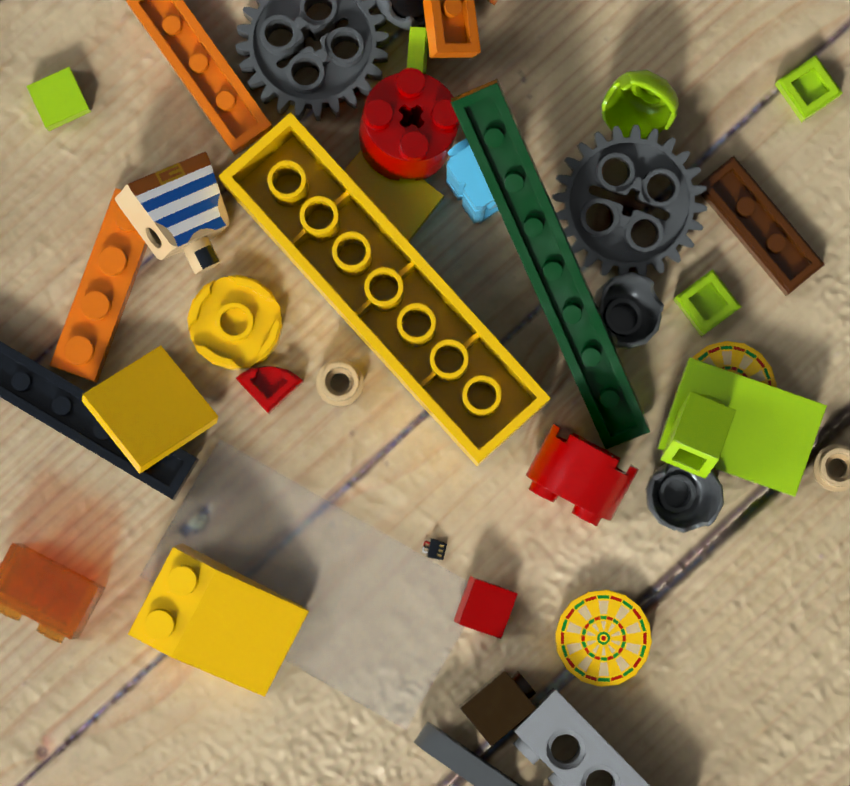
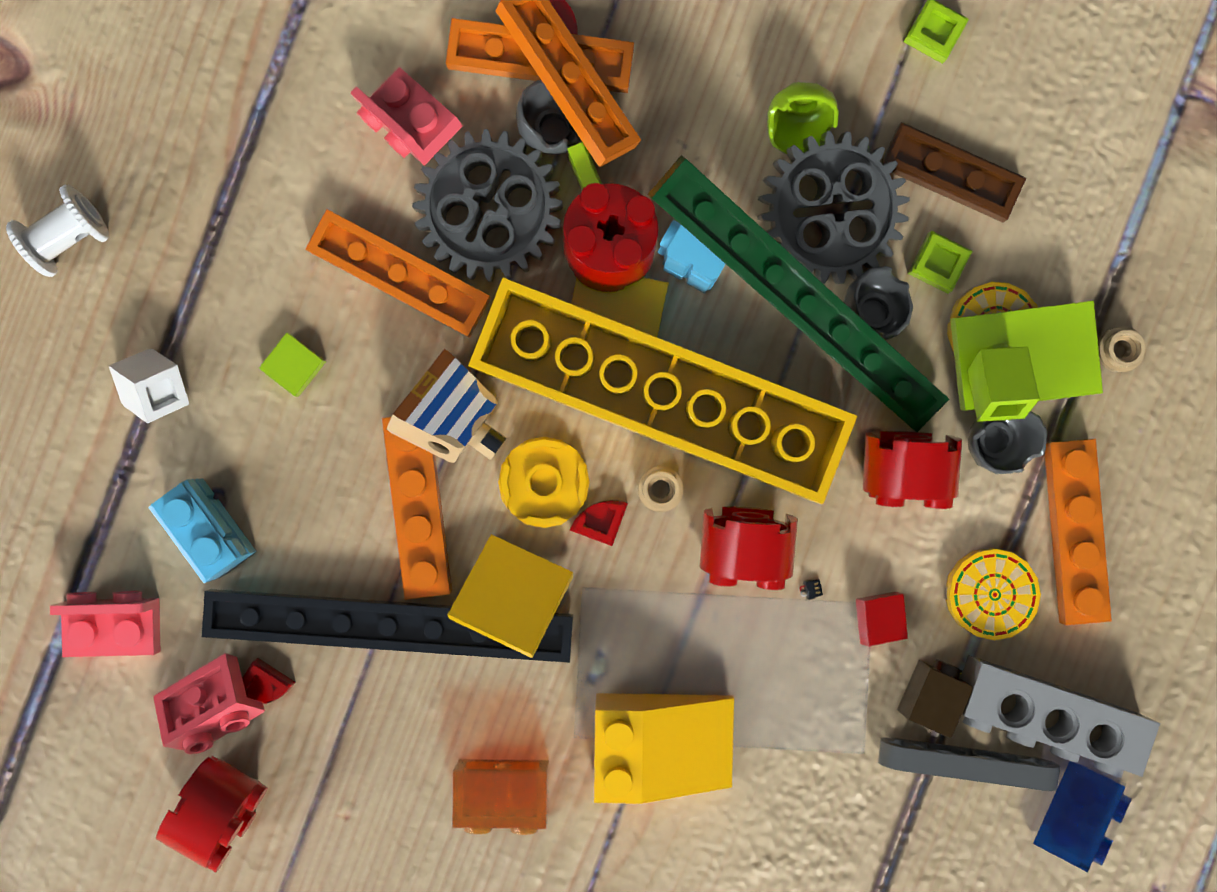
camera: 30 degrees left, 5 degrees up
none -> red brick [699,506,798,590]
none -> orange plate [1044,439,1112,625]

